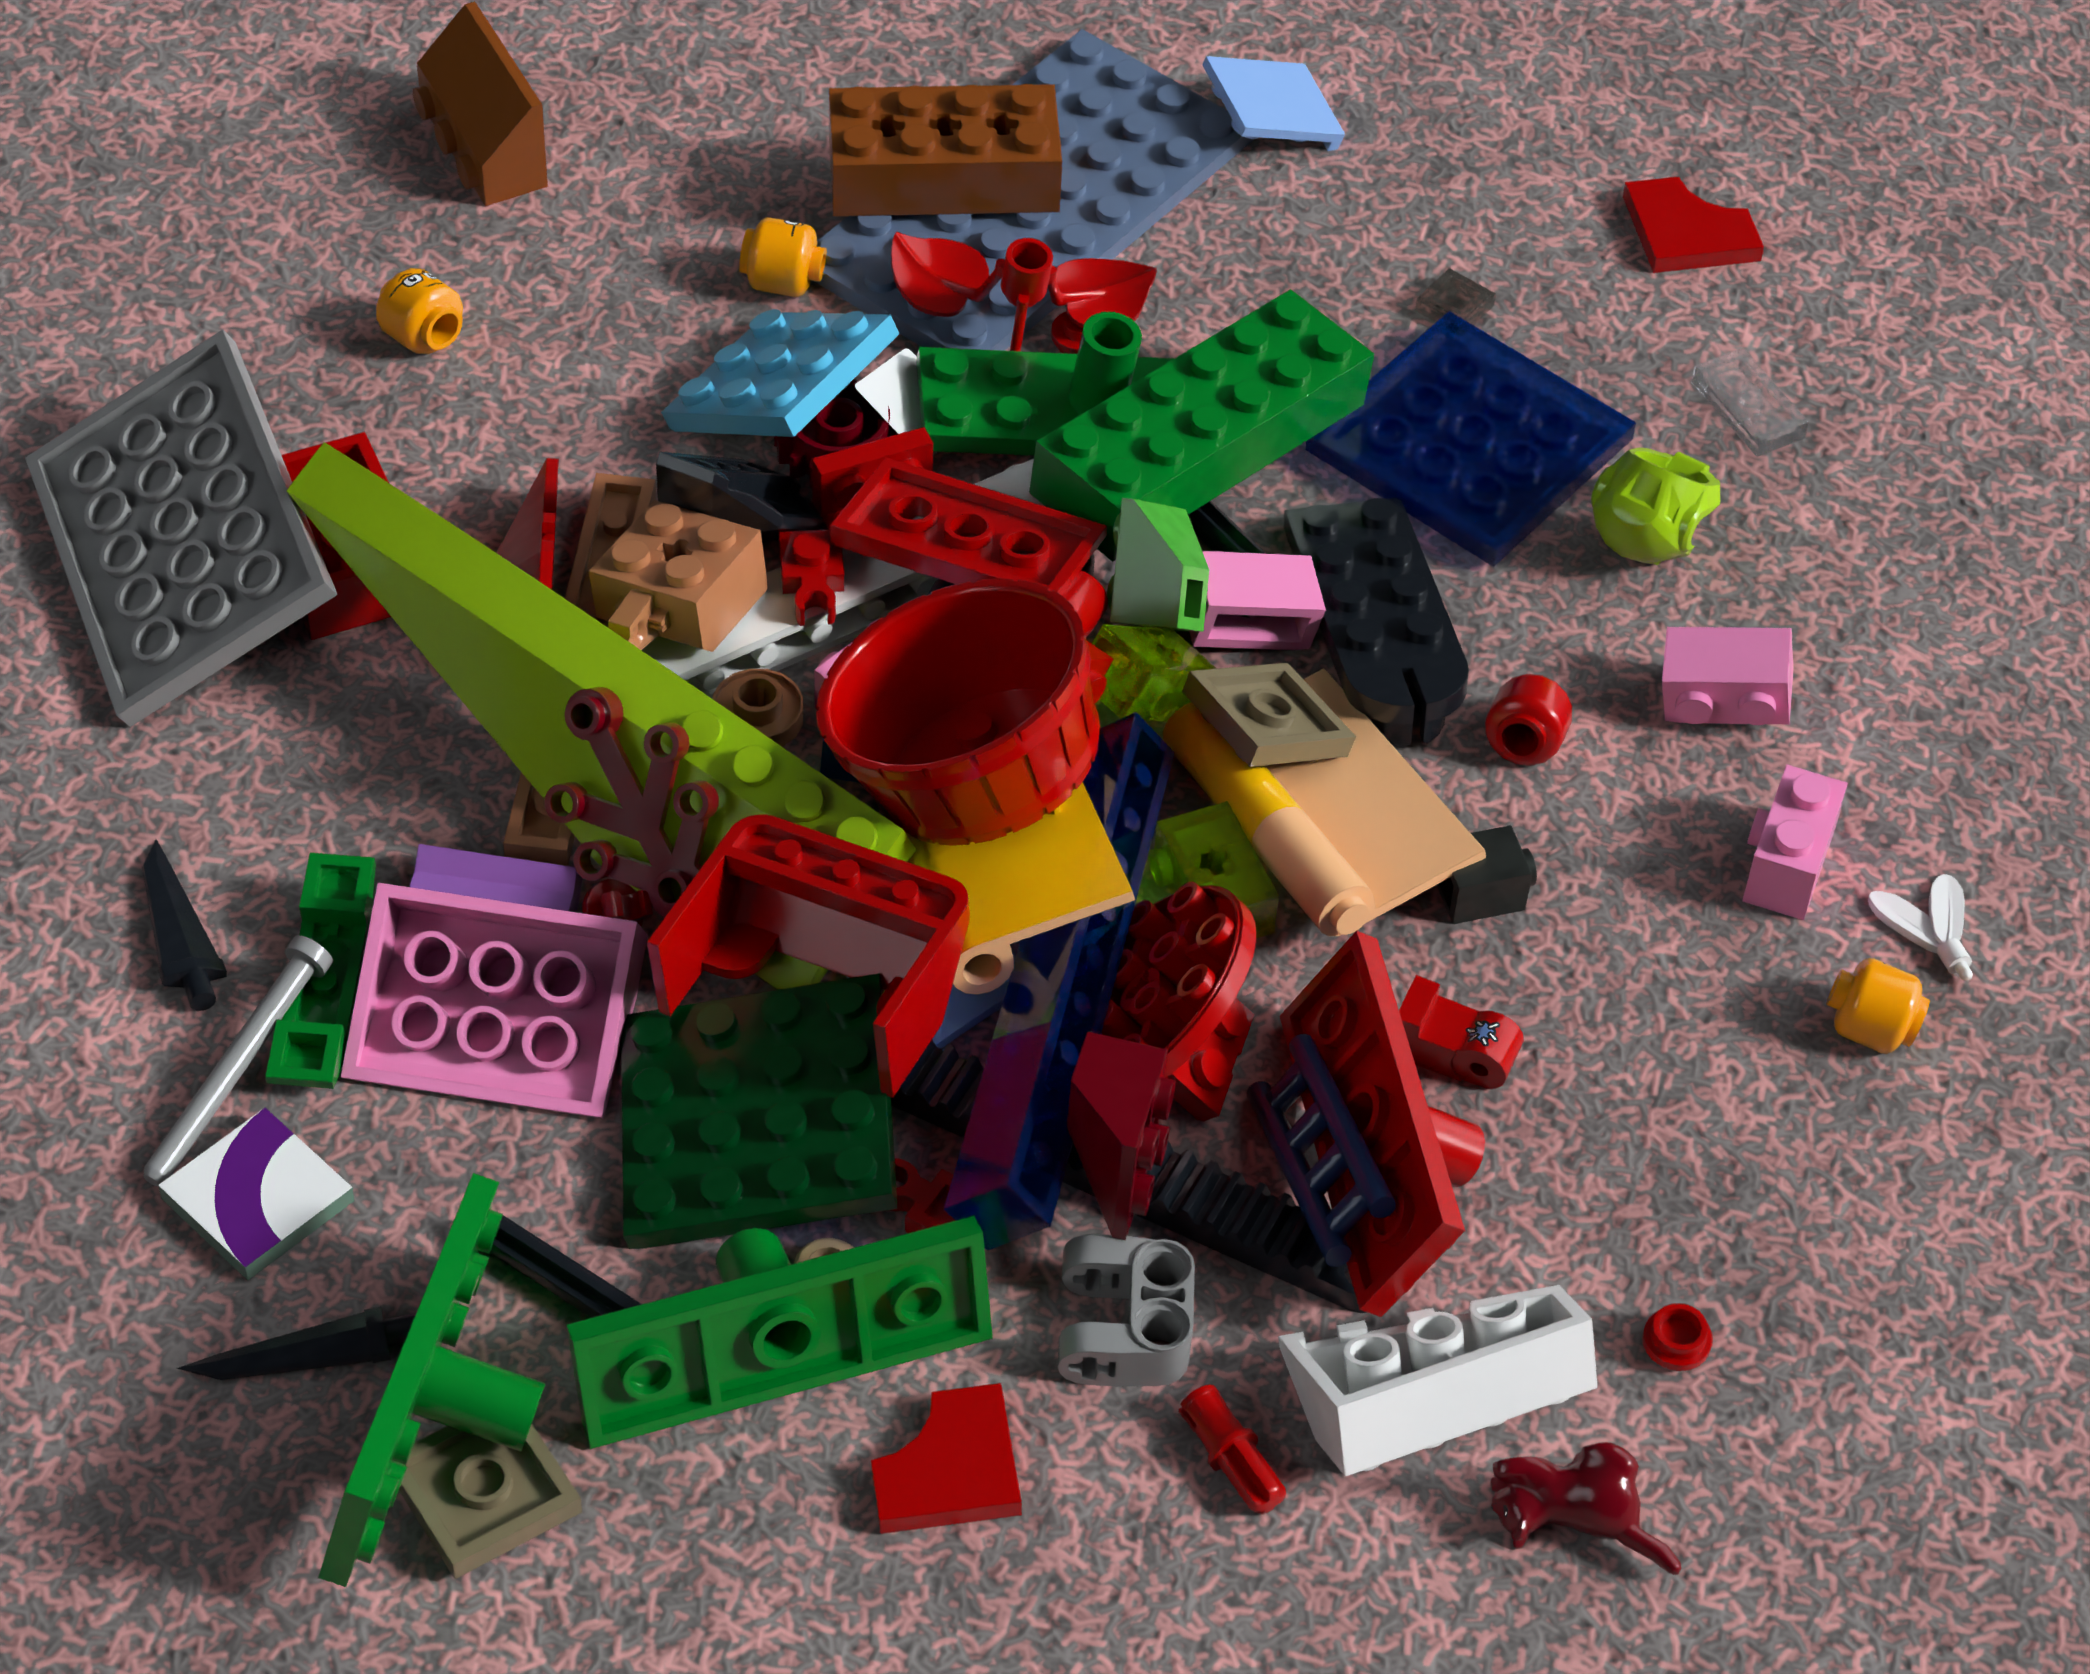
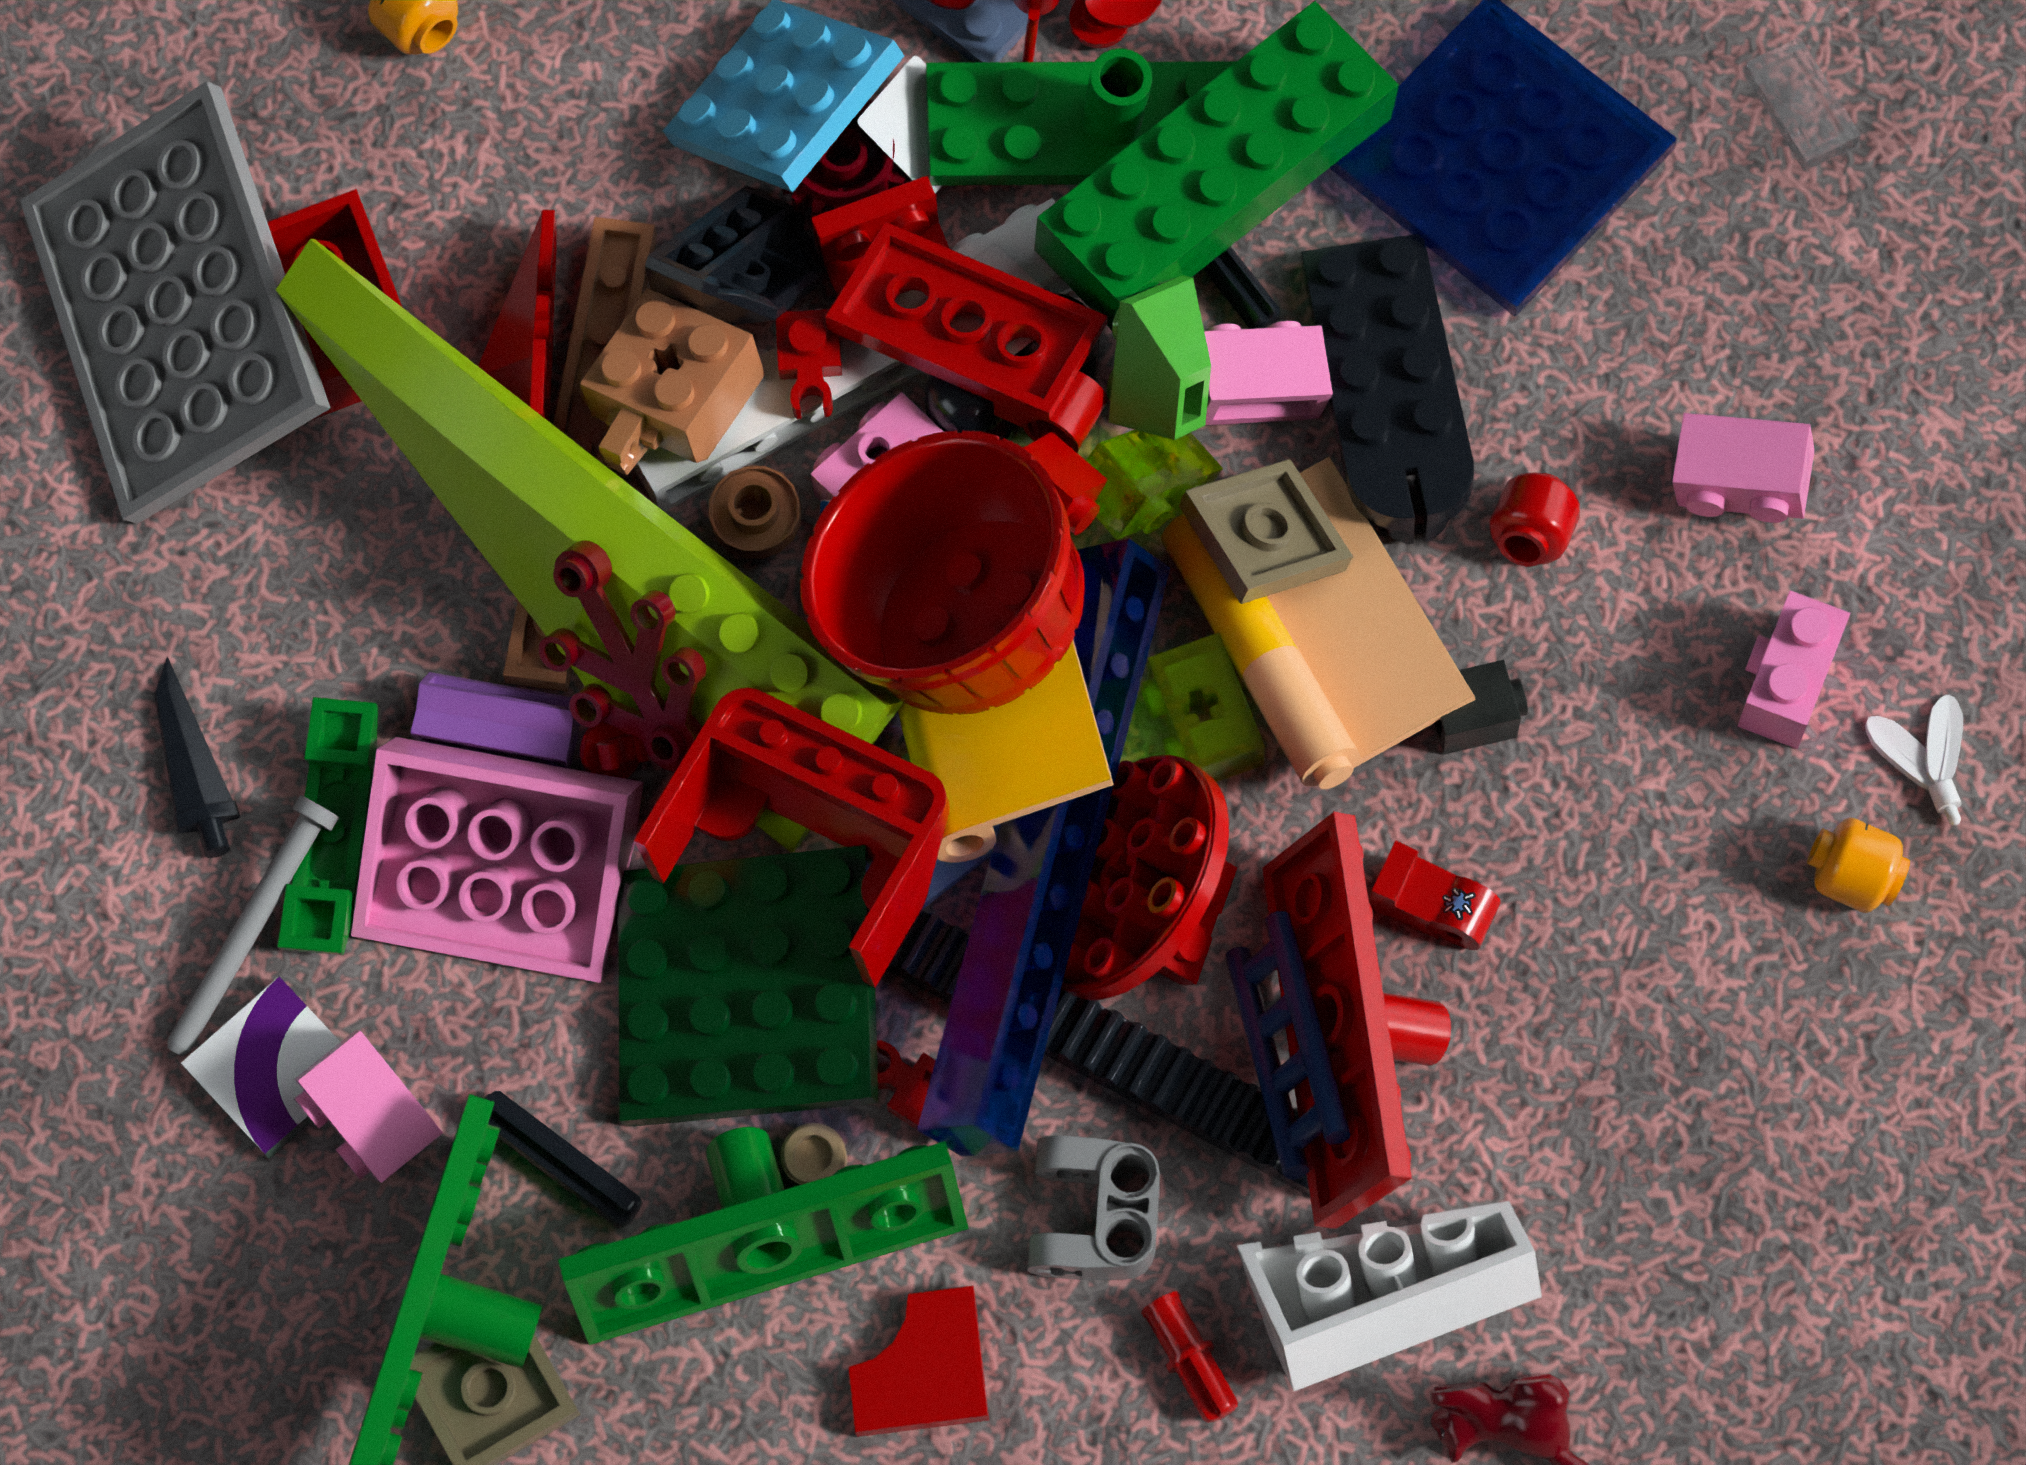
camera: 10 degrees right, 20 degrees up
black bar [176,1306,417,1380] -> none
dark red slope [1067,1032,1176,1240] -> none
lime helmet [1591,447,1720,565] -> none
red plate [1642,1303,1713,1371] -> none
none -> bright pink brick [294,1030,443,1183]

